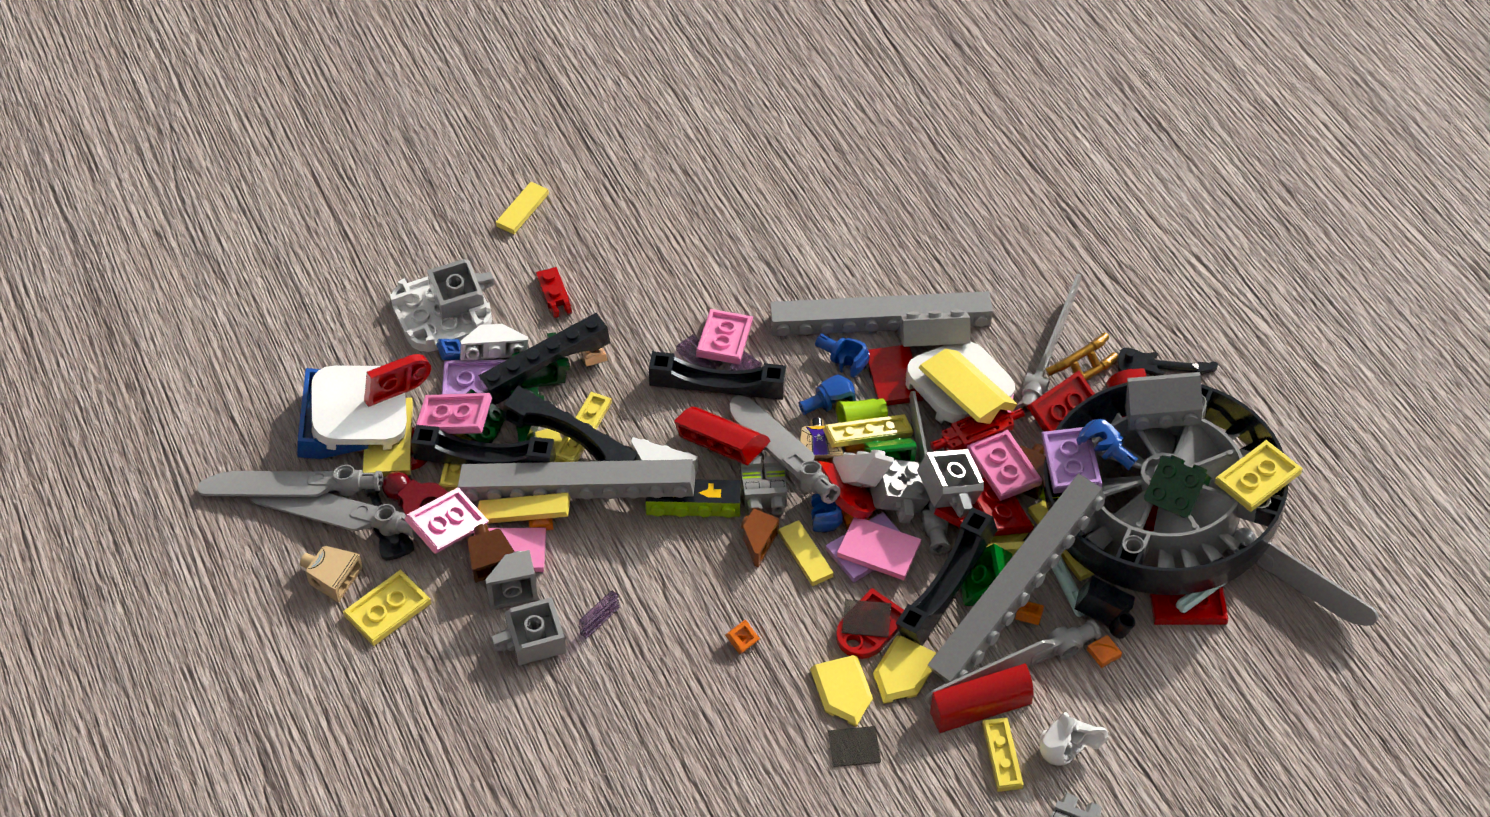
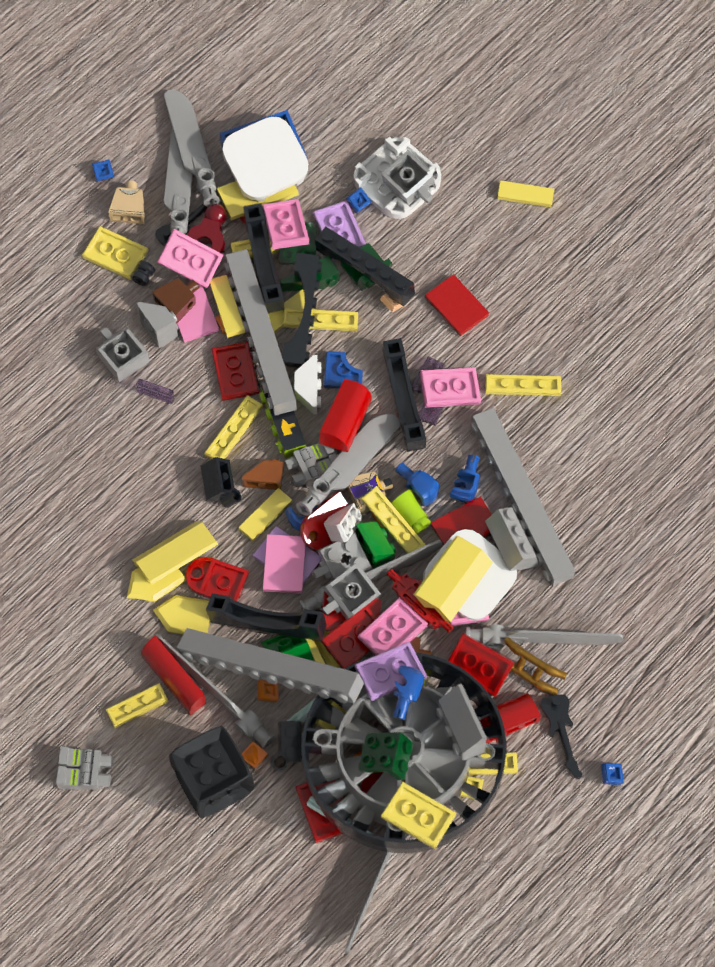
camera: 70 degrees right, 15 degrees up
red tile [364,354,431,407] -> none
white slope [460,324,528,361] -> none
red hinge [536,267,572,318] -> none
orange tile [725,619,760,655] -> none
clear smoke window [828,726,881,767] -> none
clear smoke window [842,599,891,638] -> none
white head [1039,712,1109,766] -> none
none -> blue tile [92,159,114,182]
none -> black wheel [130,260,156,286]
none -> light yellow slope [132,520,218,585]
none -> black piece [169,726,254,818]
none -> black hinge [200,457,241,508]
none -> light yellow tile [204,395,263,459]
none -> red tile [211,341,259,401]
none -> blue tile [324,351,363,389]
none -> red tile [425,274,489,336]
none -> light yellow tile [485,374,561,396]
none -> blue tile [601,763,624,785]

